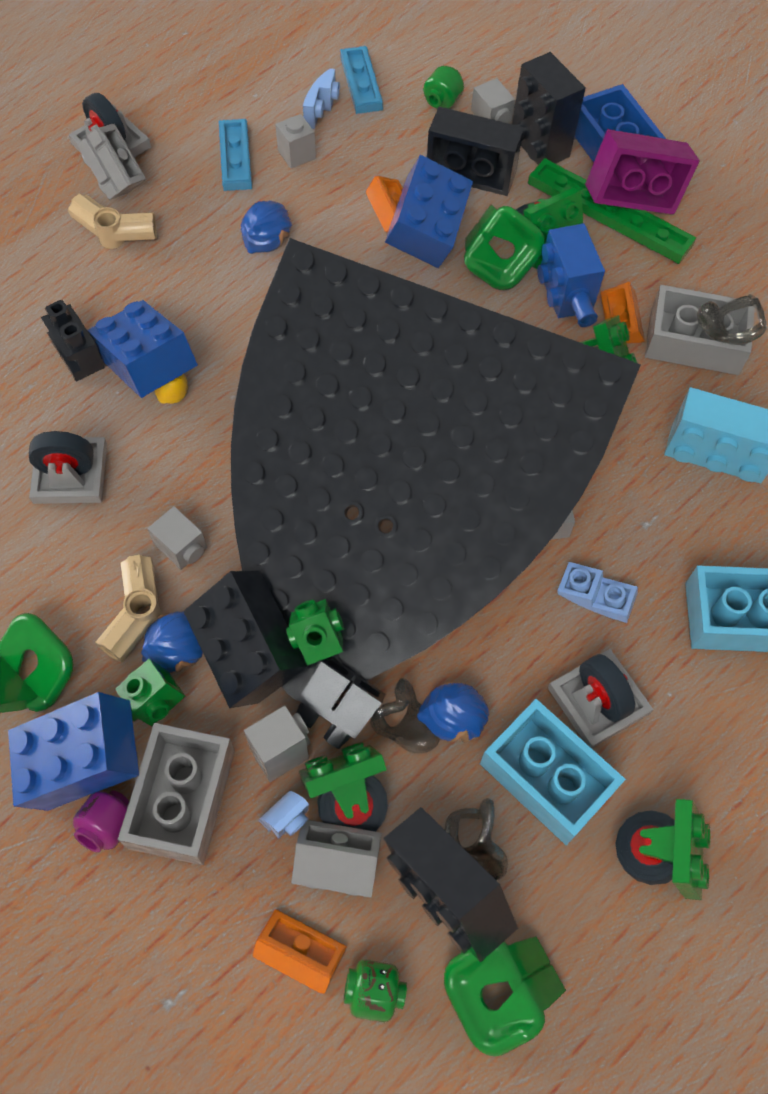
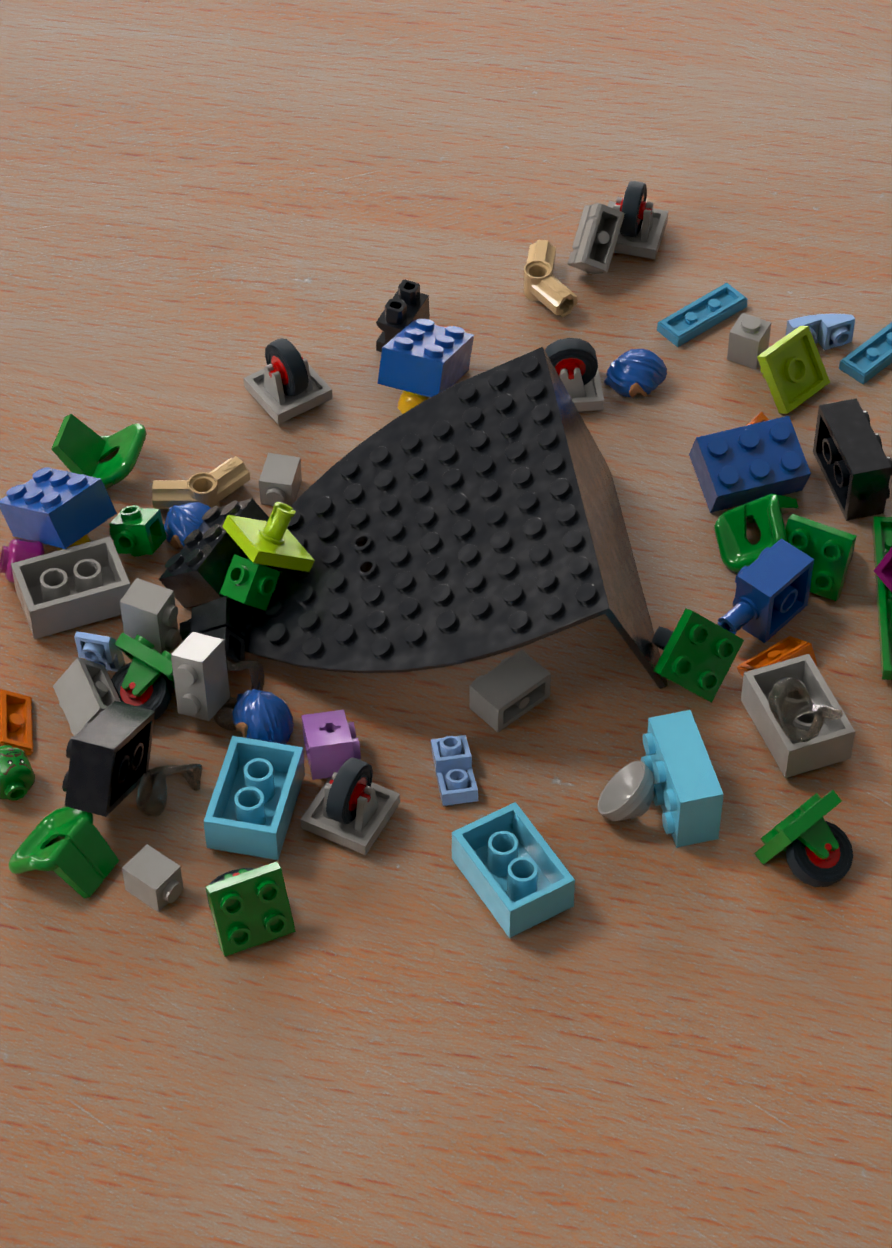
camera: 60 degrees right, 15 degrees down
none -> light grey brick [122,844,183,912]
none -> light grey brick [171,632,230,721]
none -> lime tile [222,502,315,572]
none -> medium lavender brick [301,710,361,780]
none -> plate [545,338,604,411]
none -> light grey piece [597,761,655,821]
none -> lime tile [757,326,830,414]

